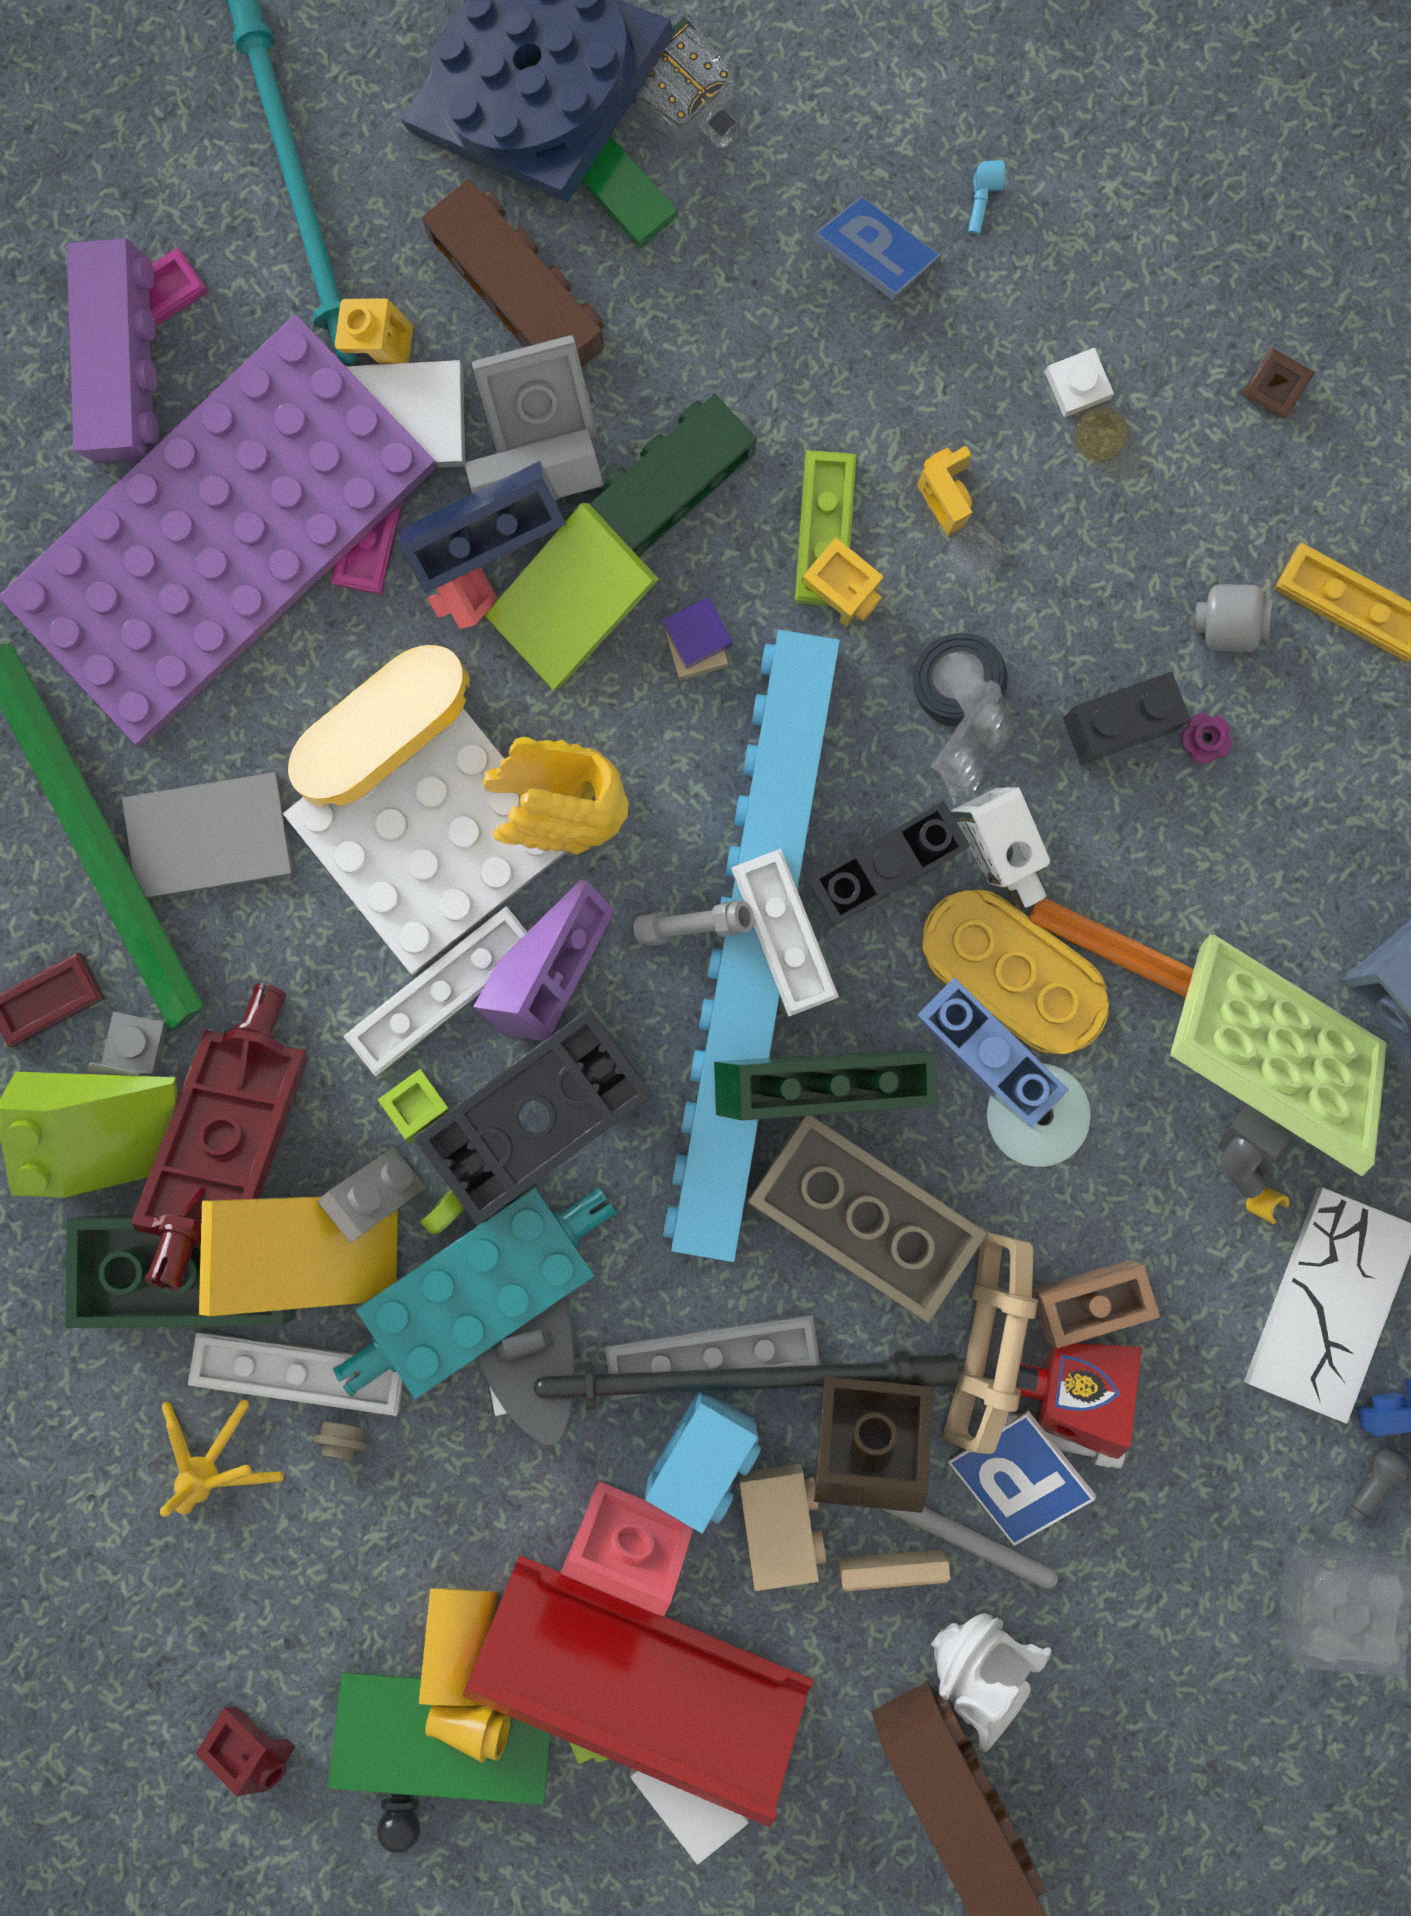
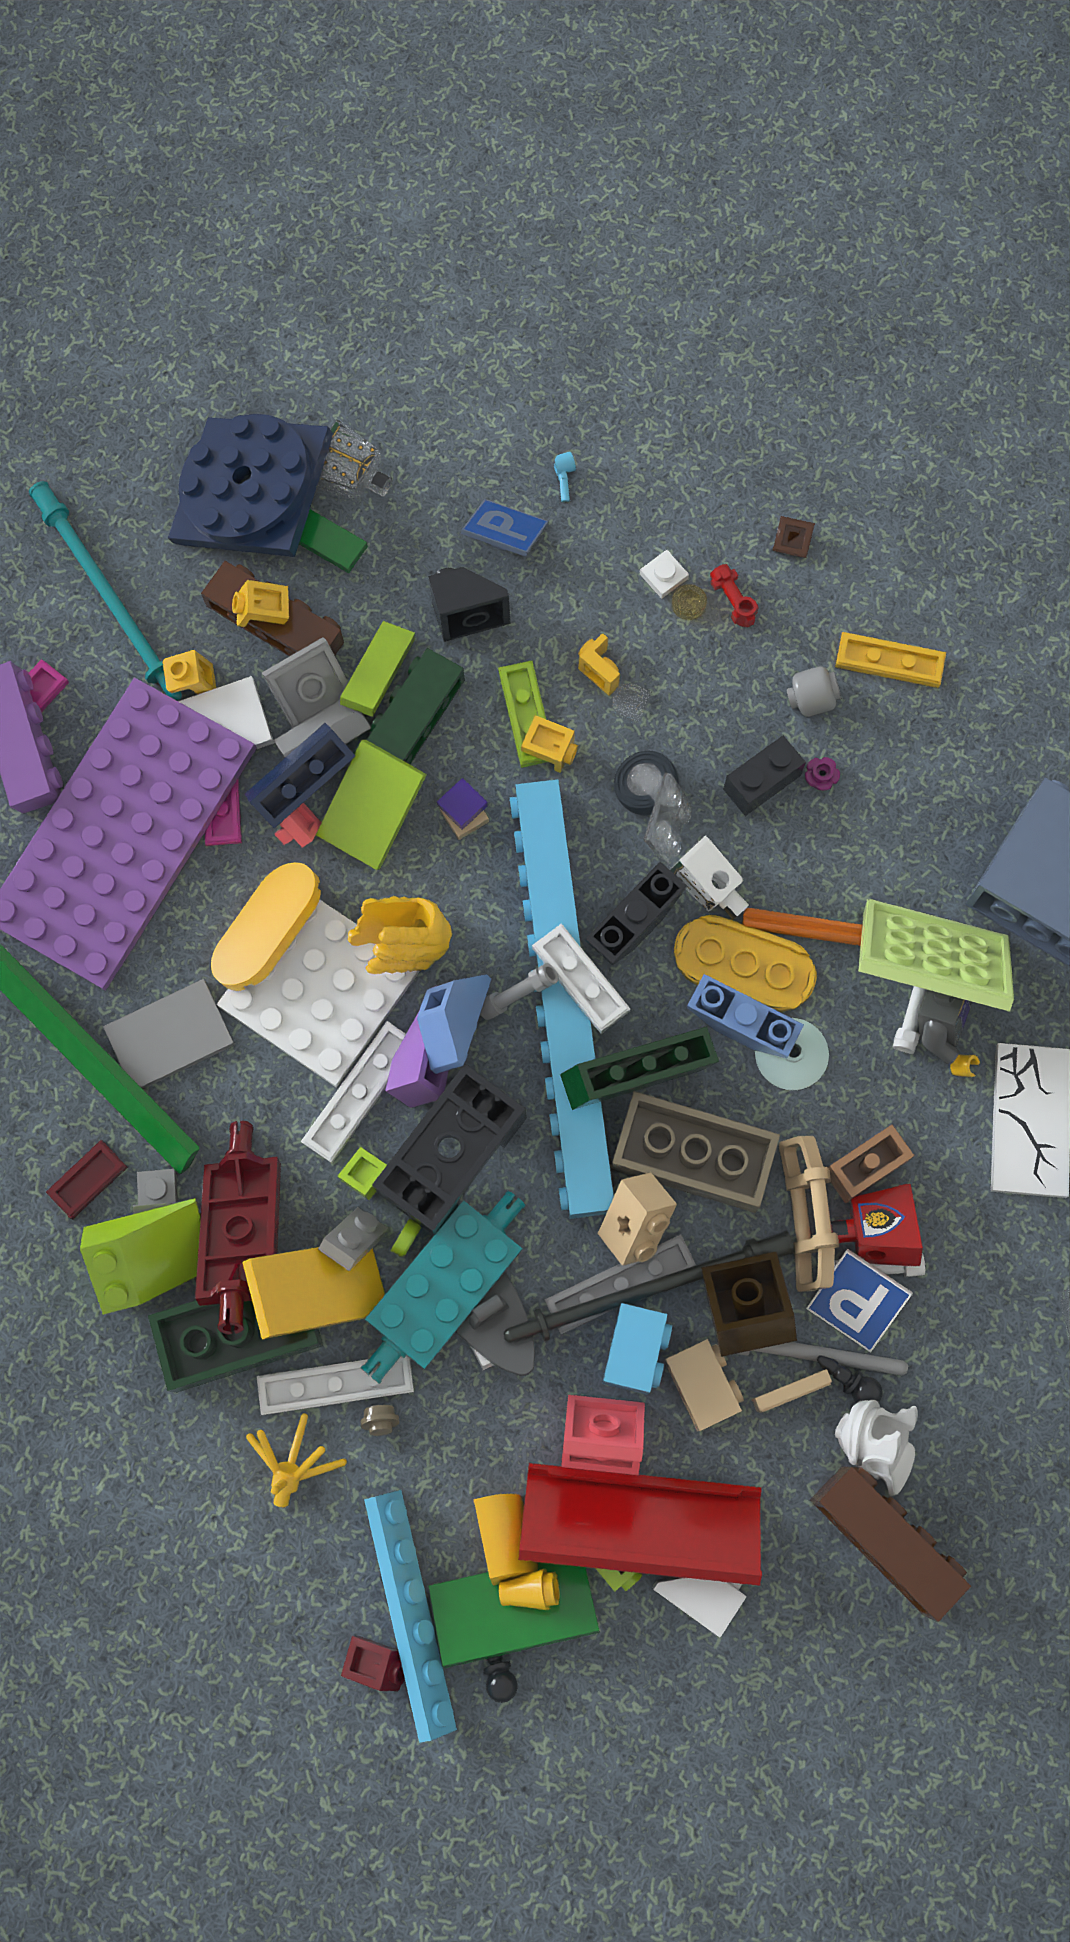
camera: 10 degrees left, 10 degrees down
none -> yellow bracket [232,580,289,627]
none -> lime tile [340,621,415,717]
none -> medium azure plate [364,1490,457,1743]
none -> medium blue slope [417,974,491,1074]
none -> black slope [428,567,511,642]
none -> tan brick [598,1172,677,1266]
none -> red bar [710,564,759,628]
none -> black bar [817,1355,883,1403]
none -> white bar [893,986,927,1054]

